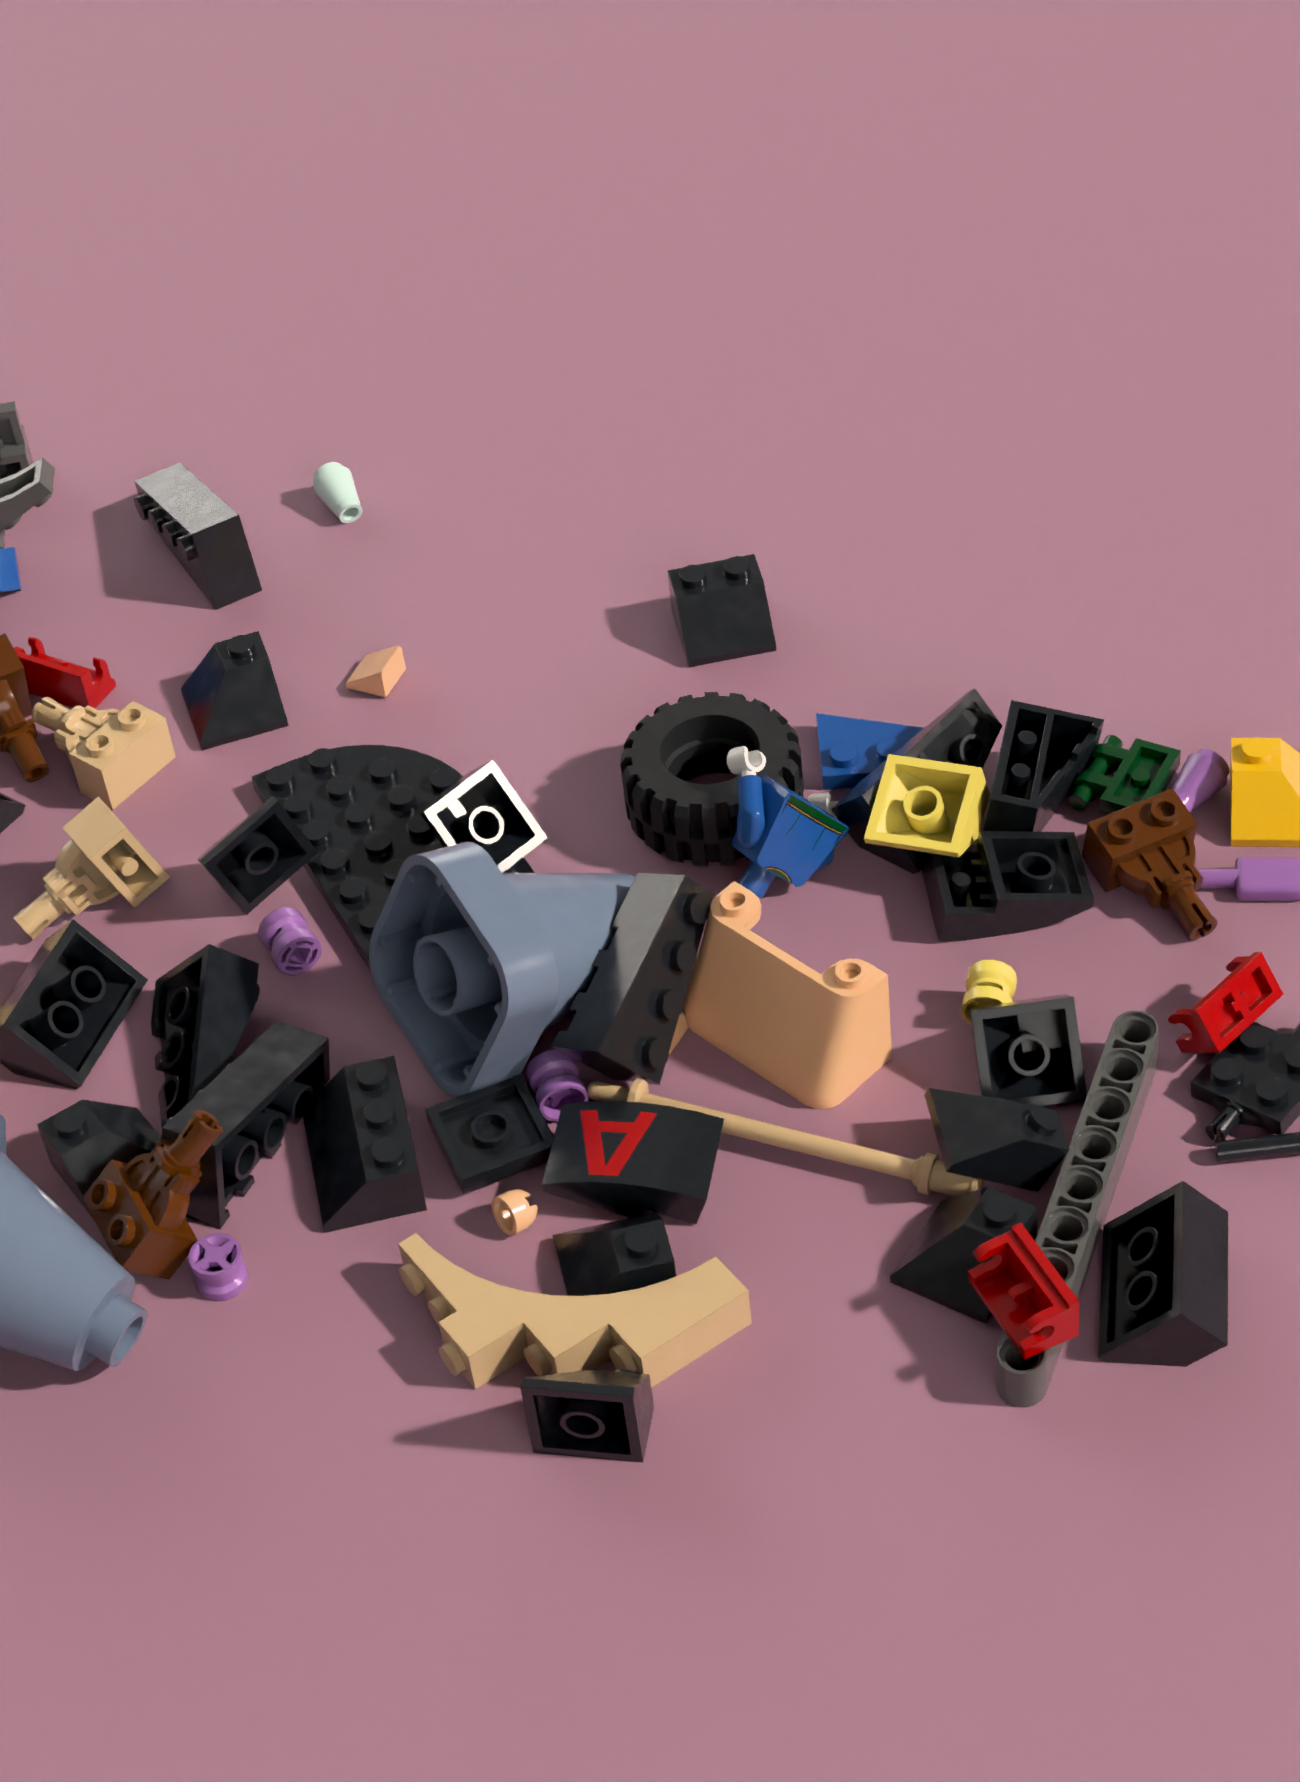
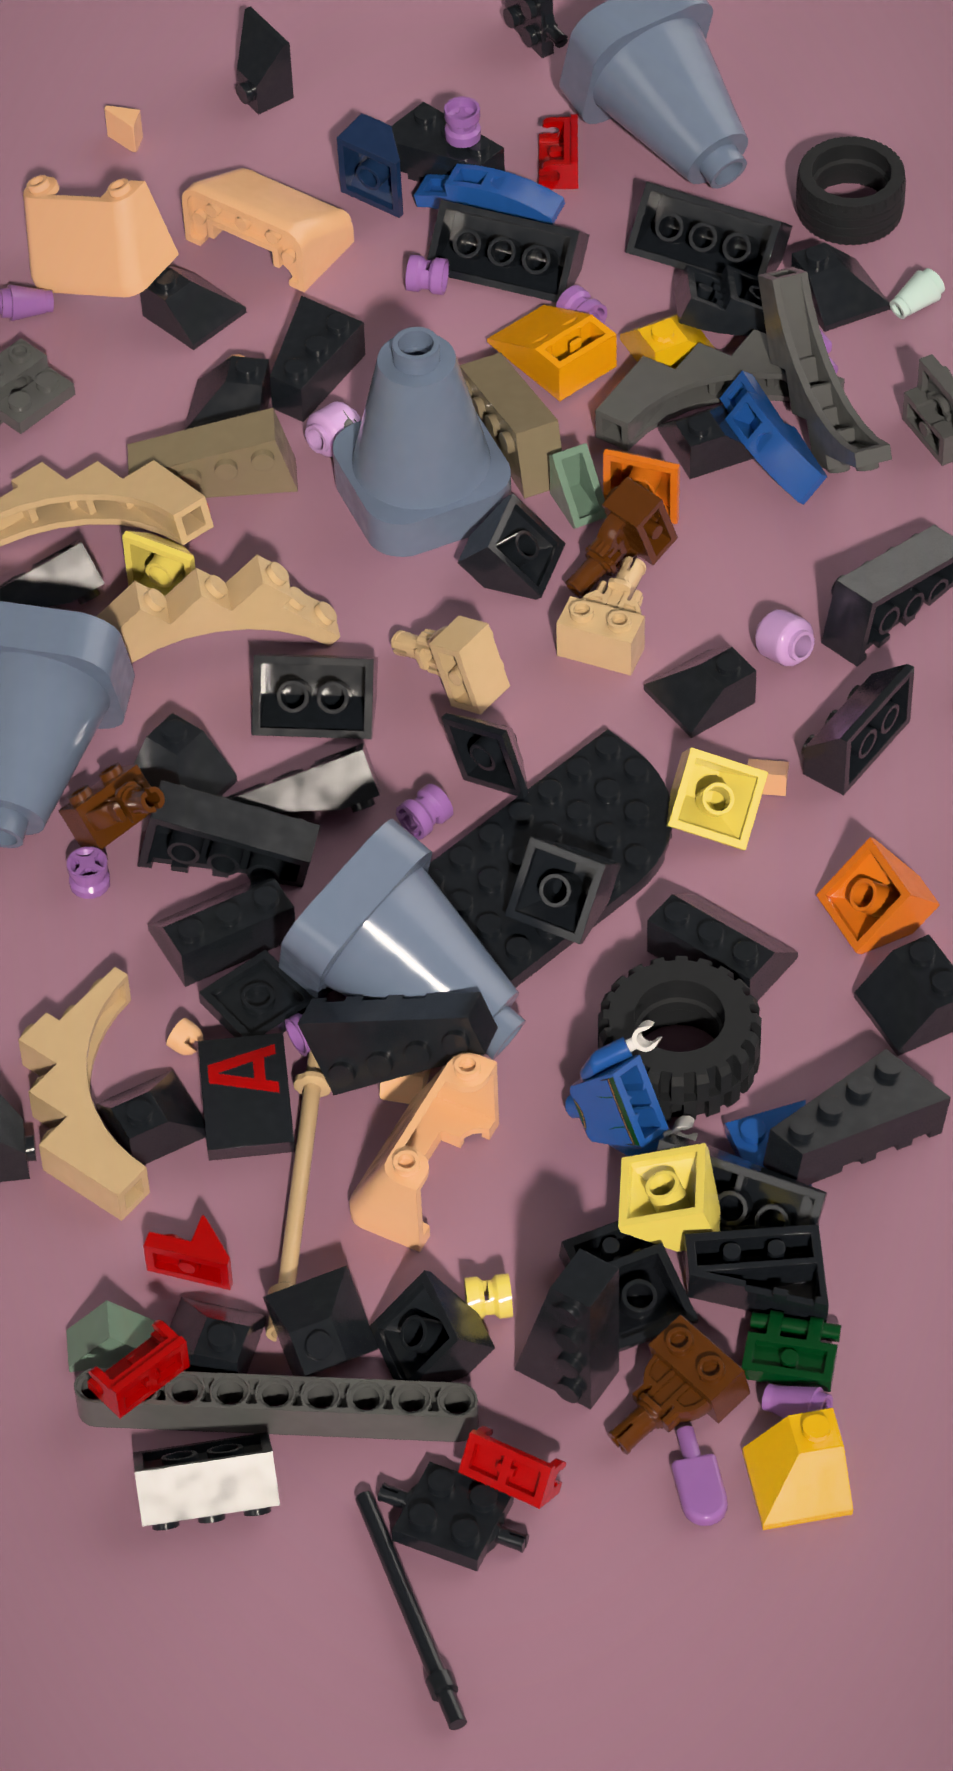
camera: 70 degrees right, 5 degrees up
red hinge [14,637,116,709] -> none
none -> sand green slope [66,1300,155,1372]
none -> red slope [143,1215,233,1290]
none -> black wedge [514,1249,619,1410]
none -> black slope [647,894,798,1002]
none -> light yellow slope [667,747,768,851]
none -> lavender head [755,609,815,666]
none -> black wedge [763,1049,951,1185]
none -> black slope [801,664,914,796]
none -> orange slope [816,837,940,954]

